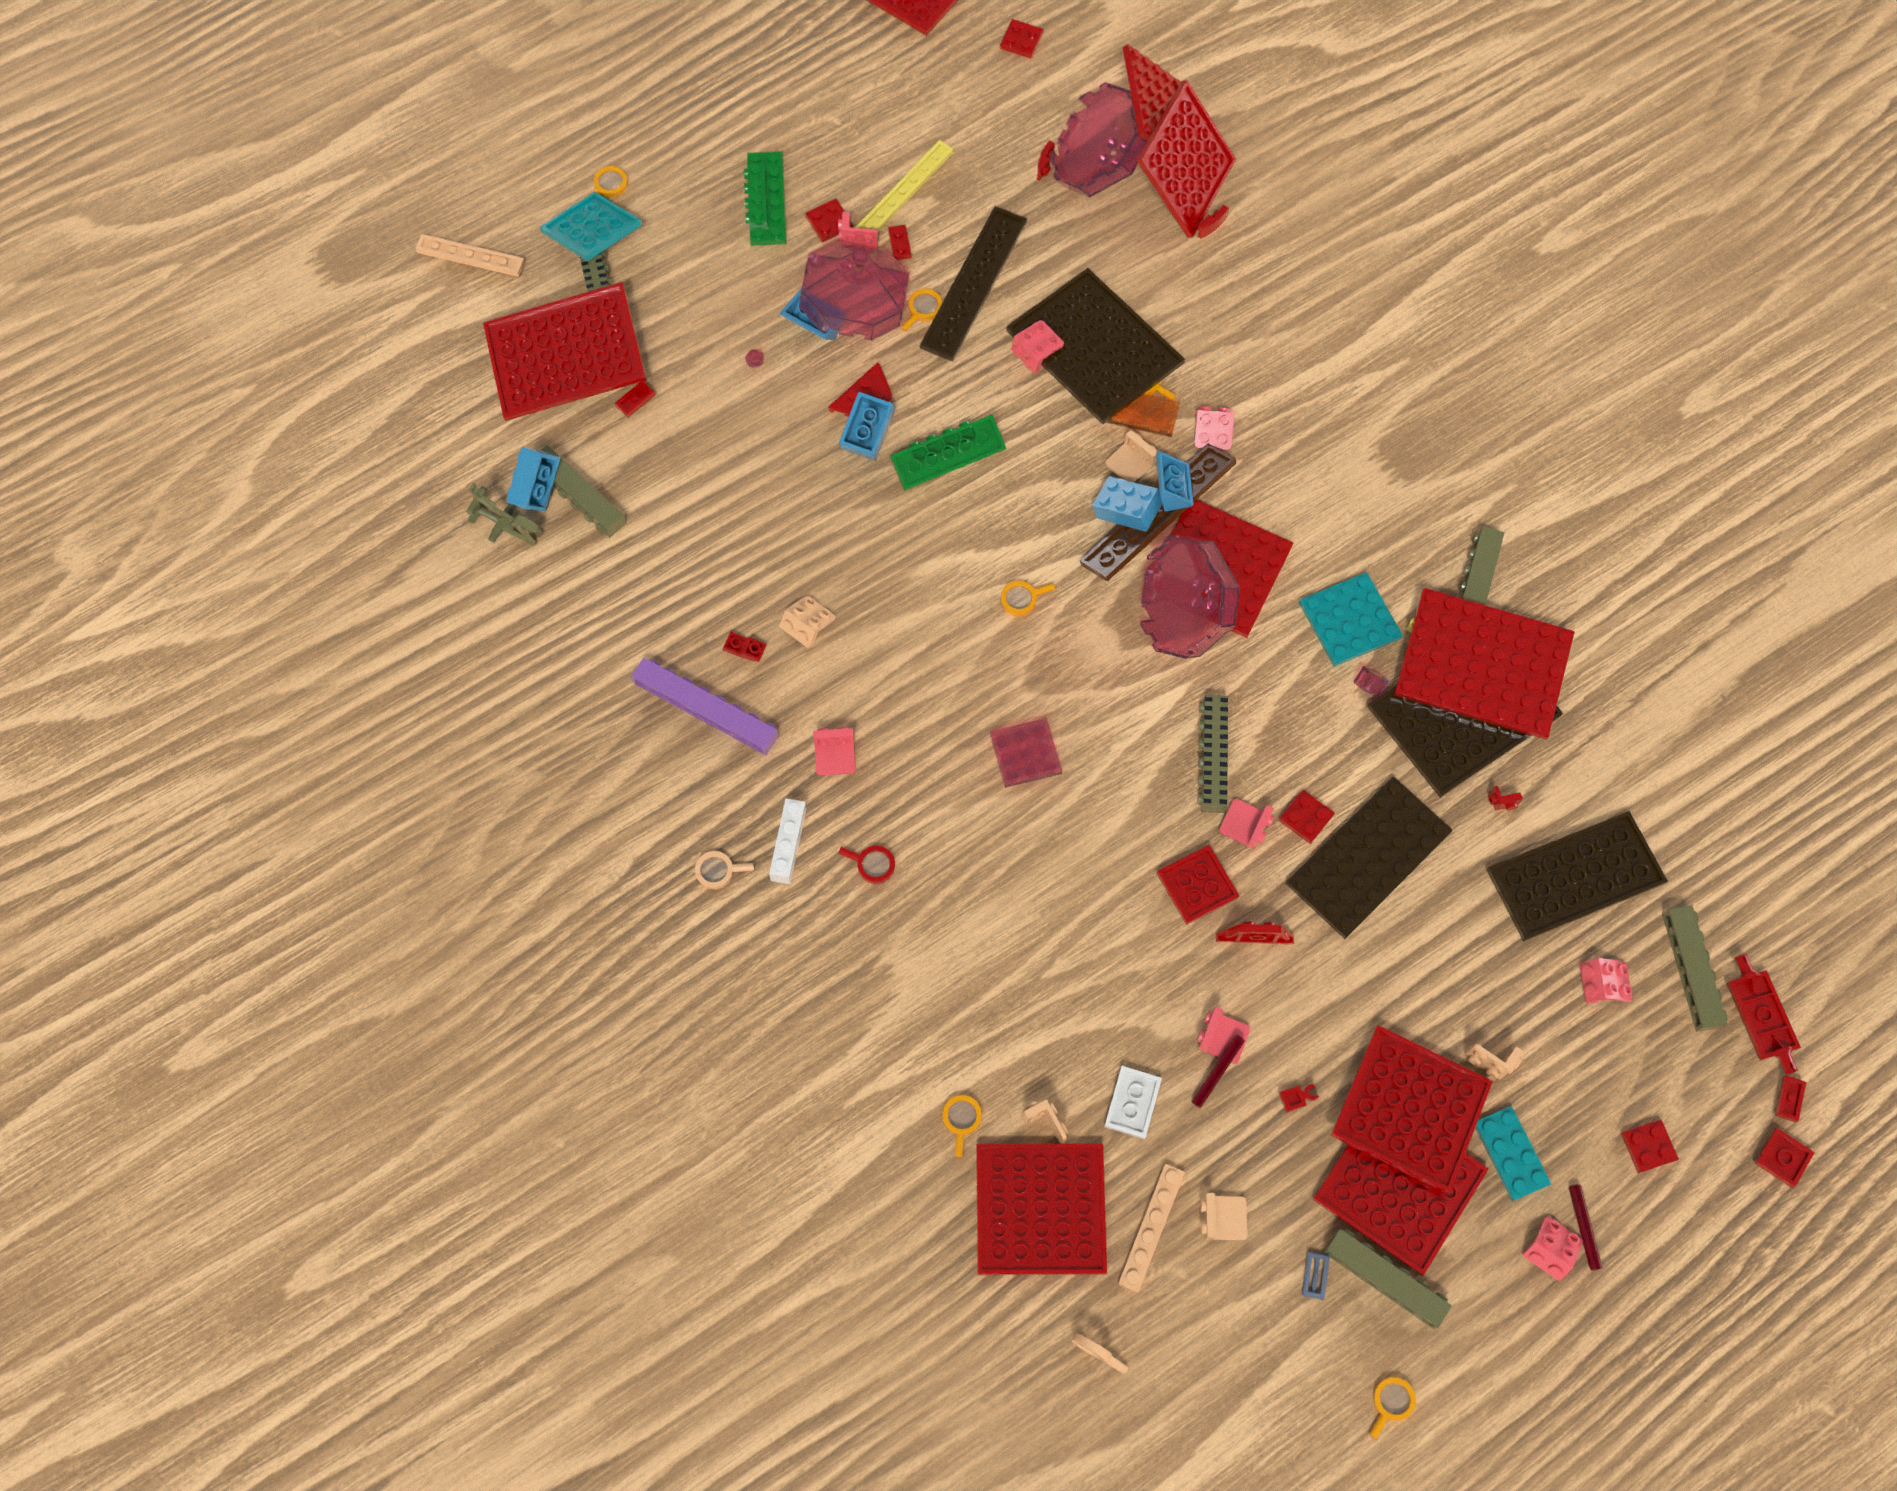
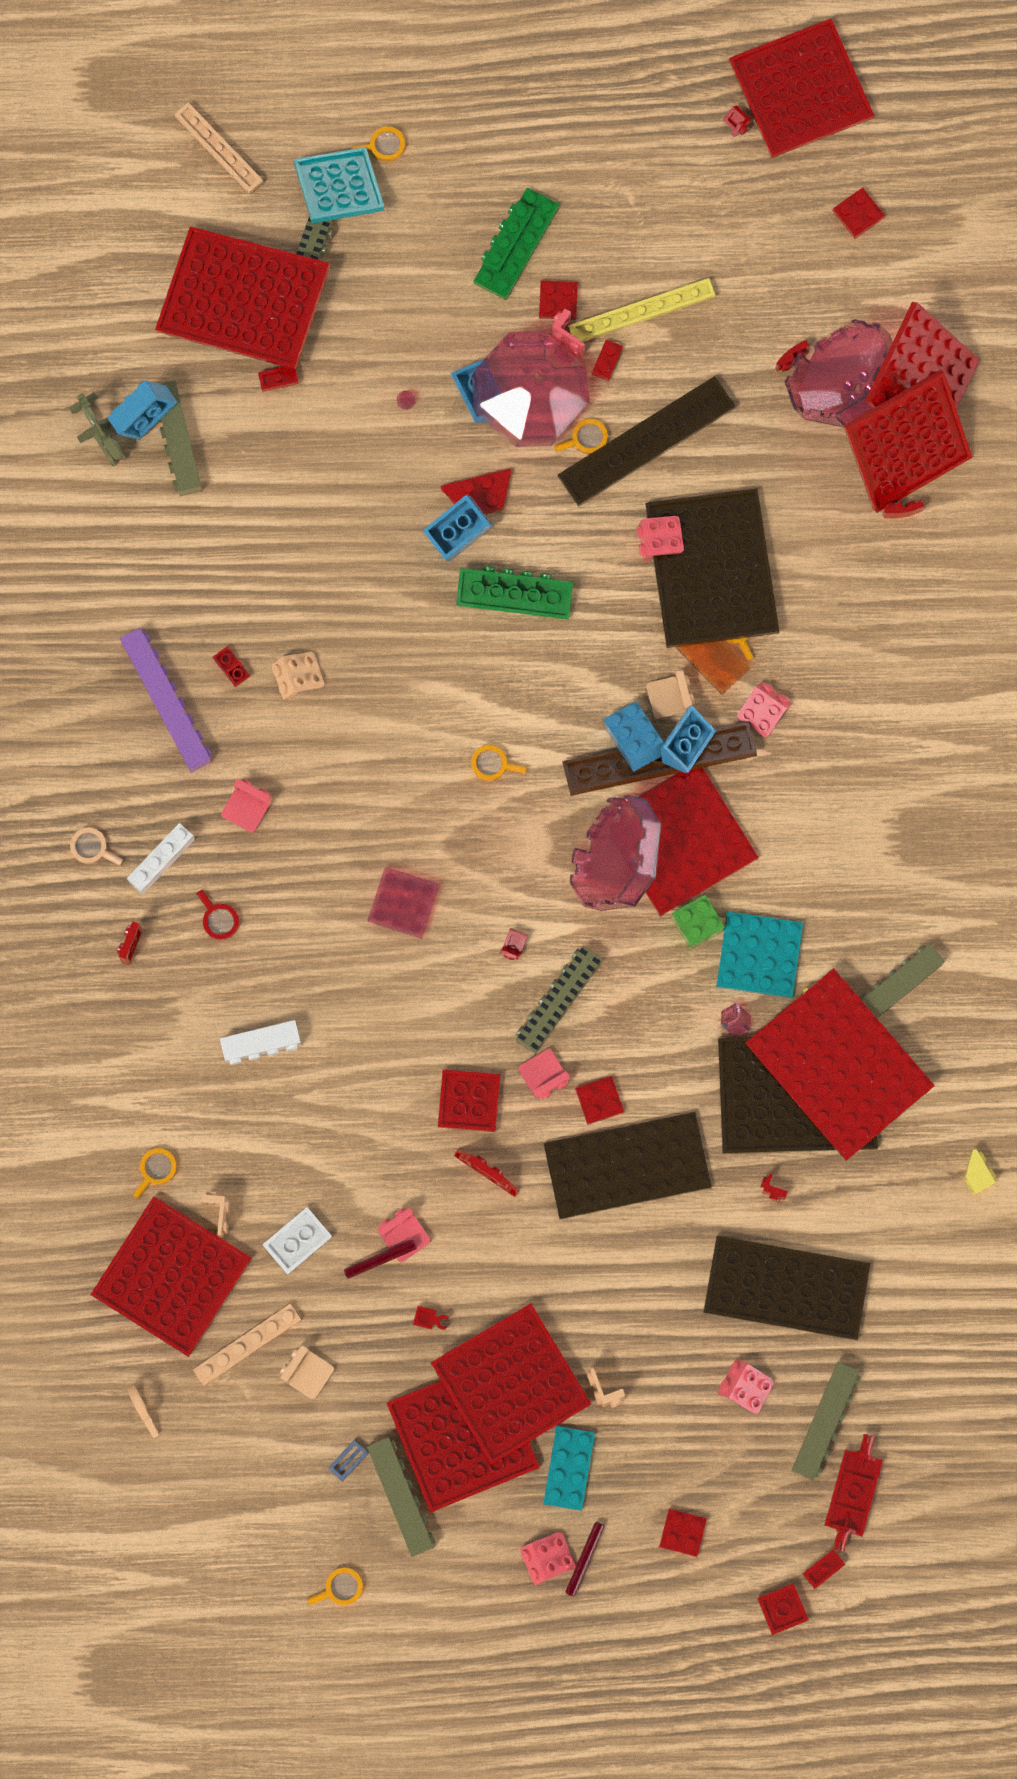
camera: 35 degrees right, 10 degrees up
none -> red plate [117,921,143,965]
none -> white brick [220,1020,301,1065]
none -> bracket [500,928,528,960]
none -> bright green brick [671,895,725,950]
none -> red bracket [723,105,752,137]
none -> light yellow slope [964,1149,996,1196]

